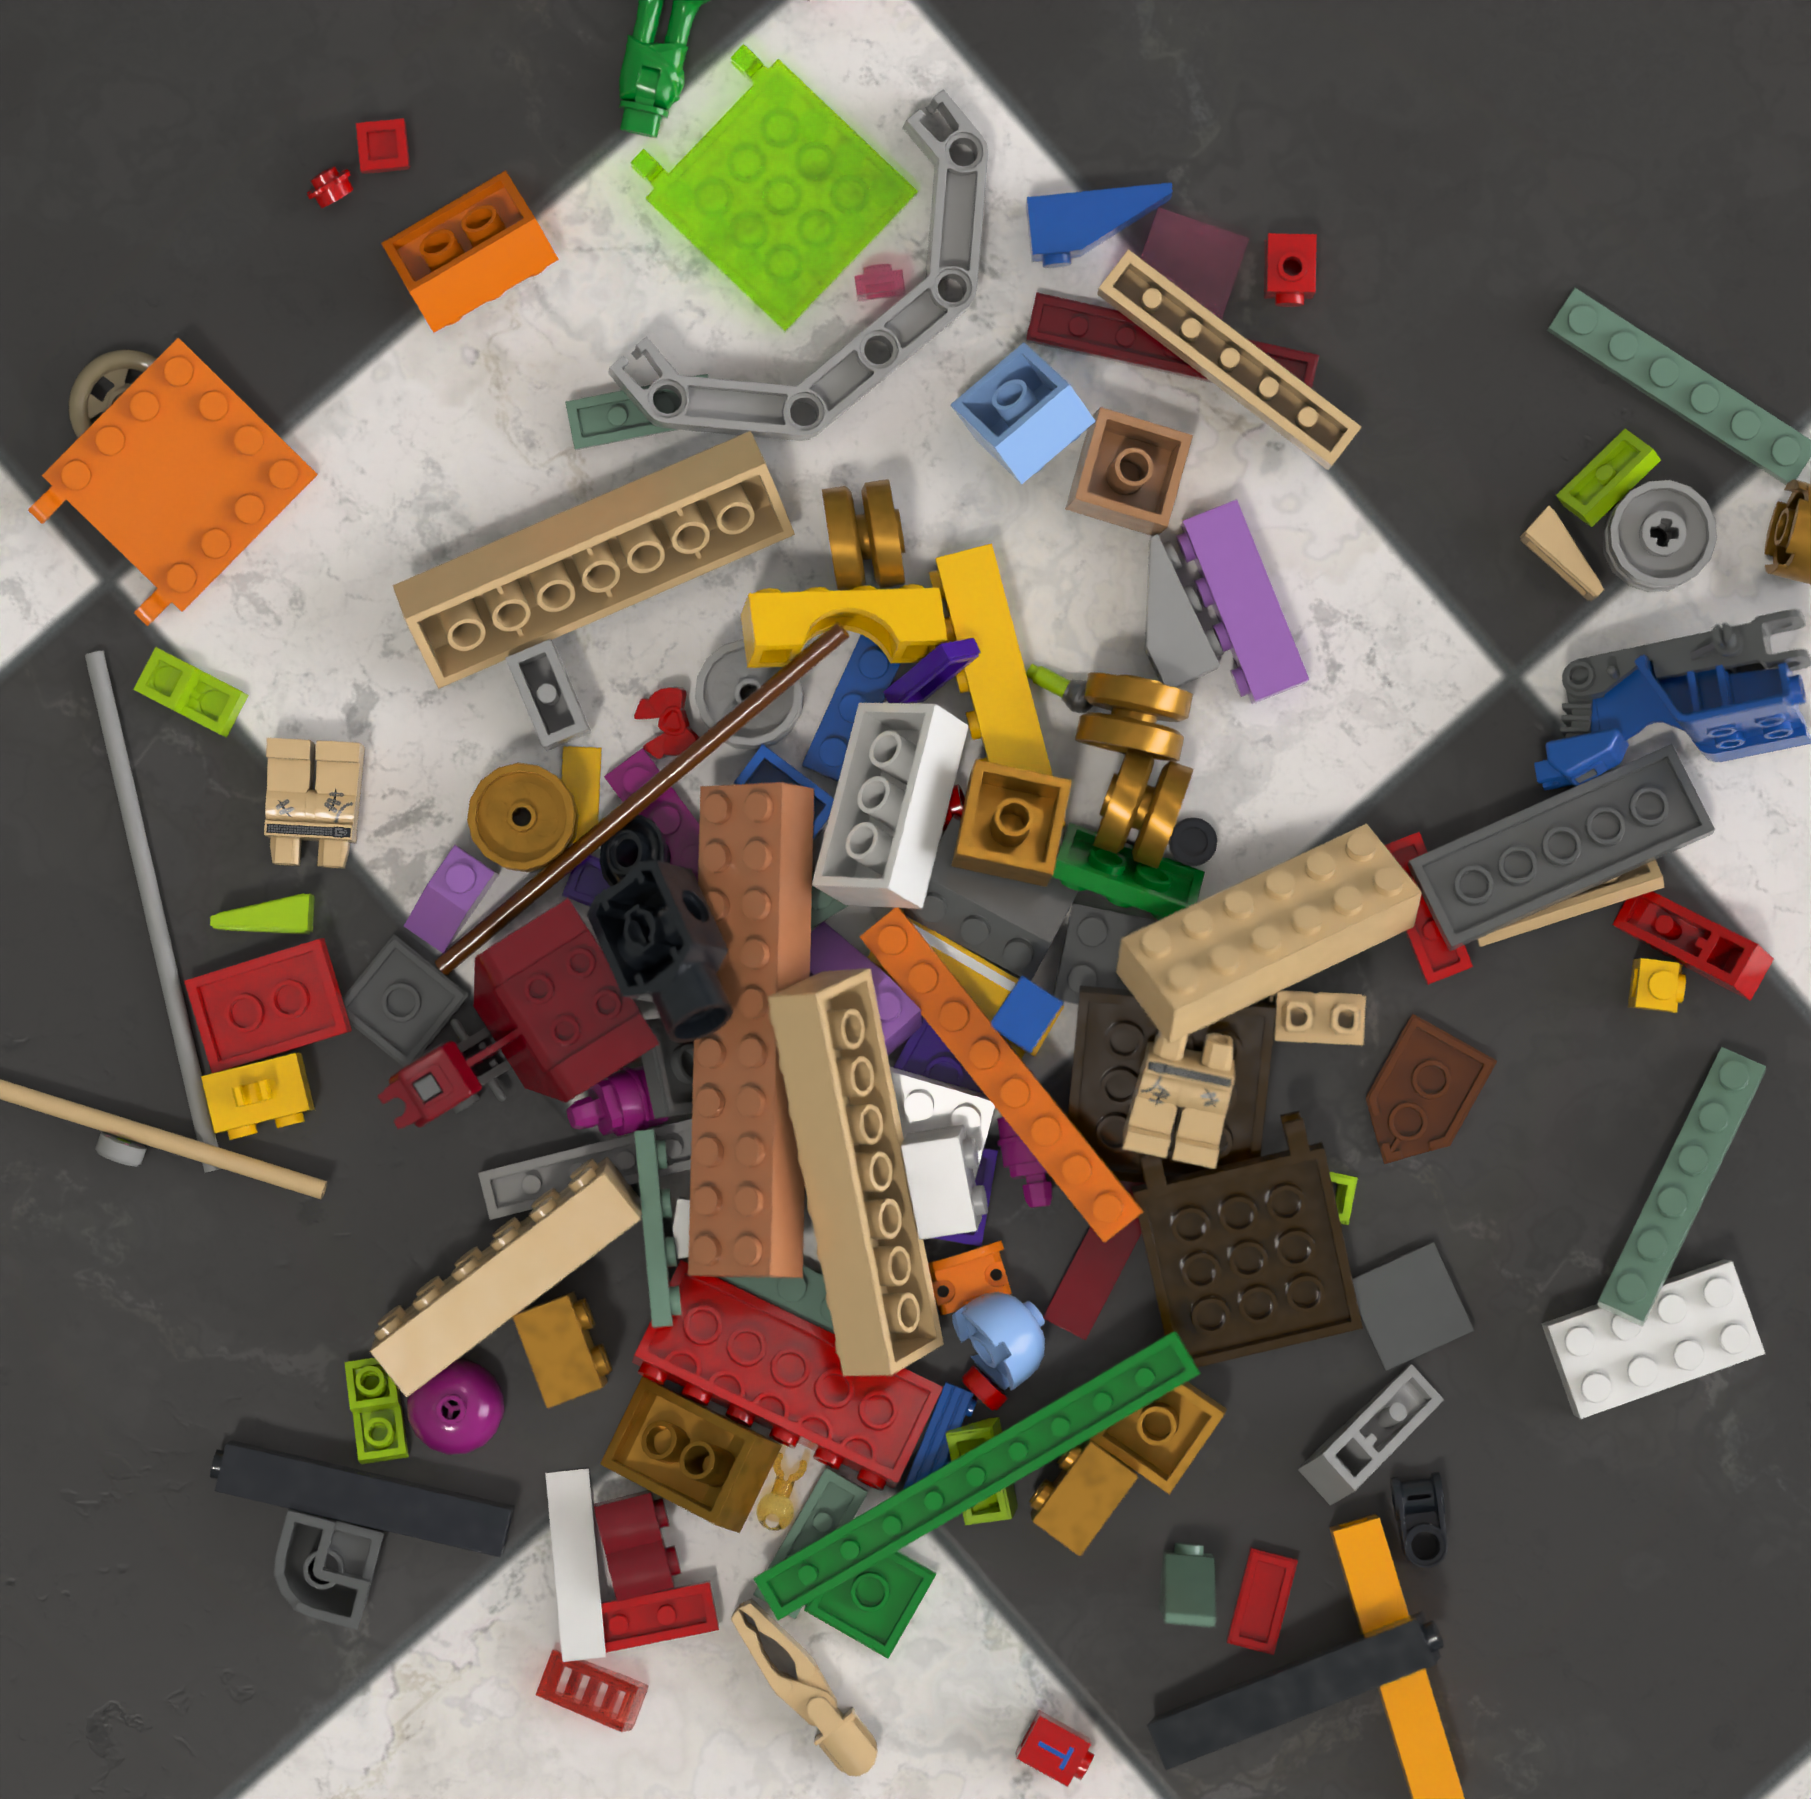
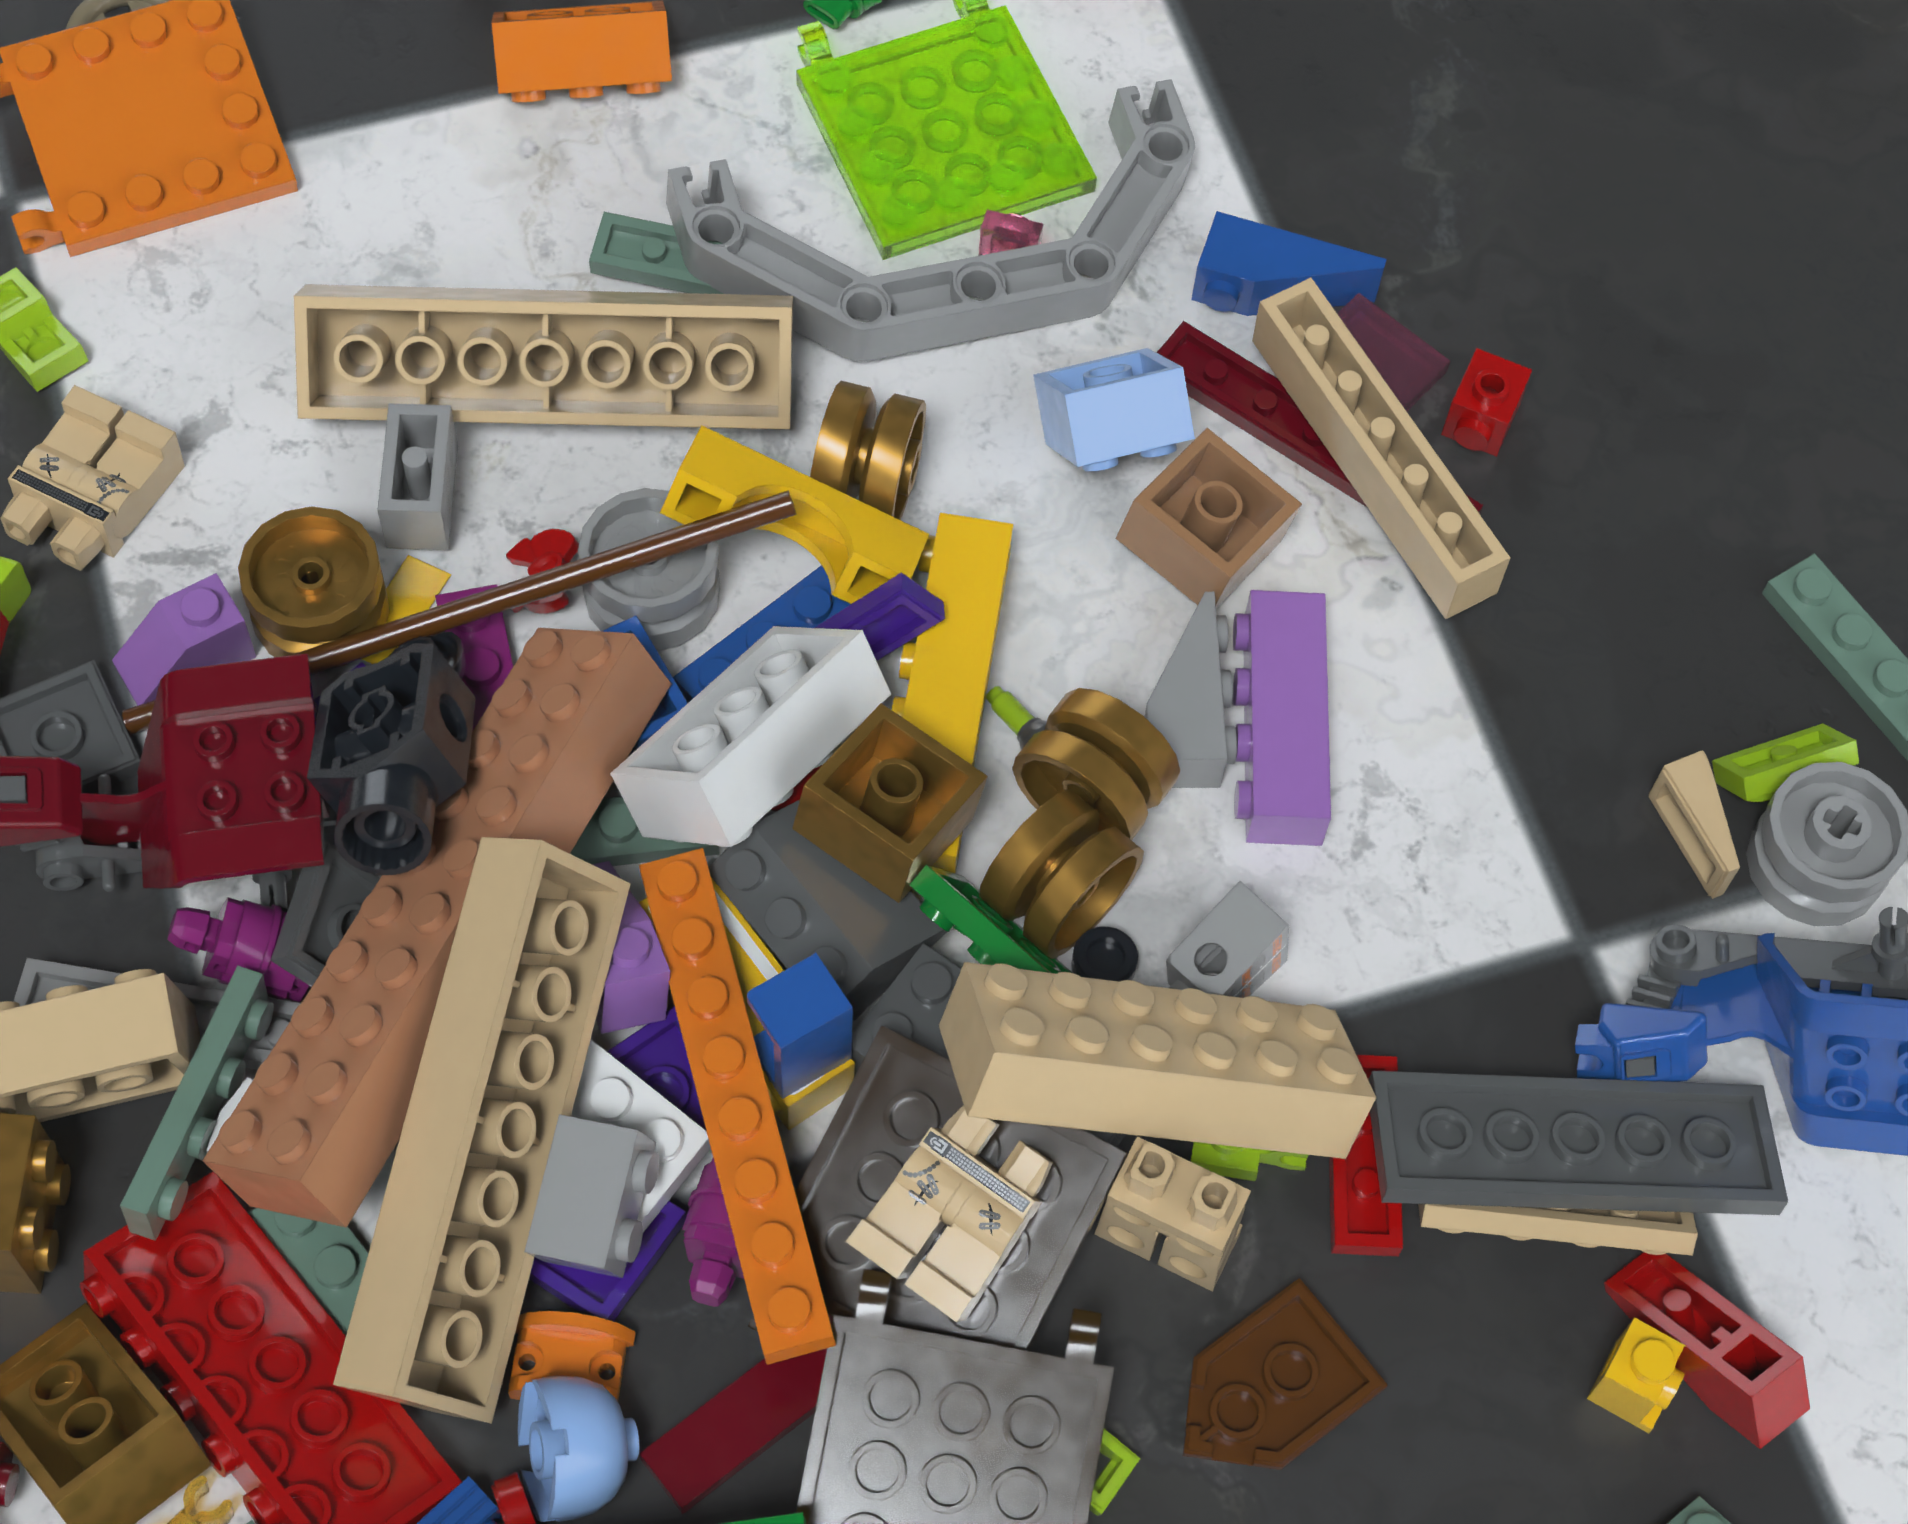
camera: 15 degrees right, 25 degrees down
none -> light grey torso [1166,881,1289,998]

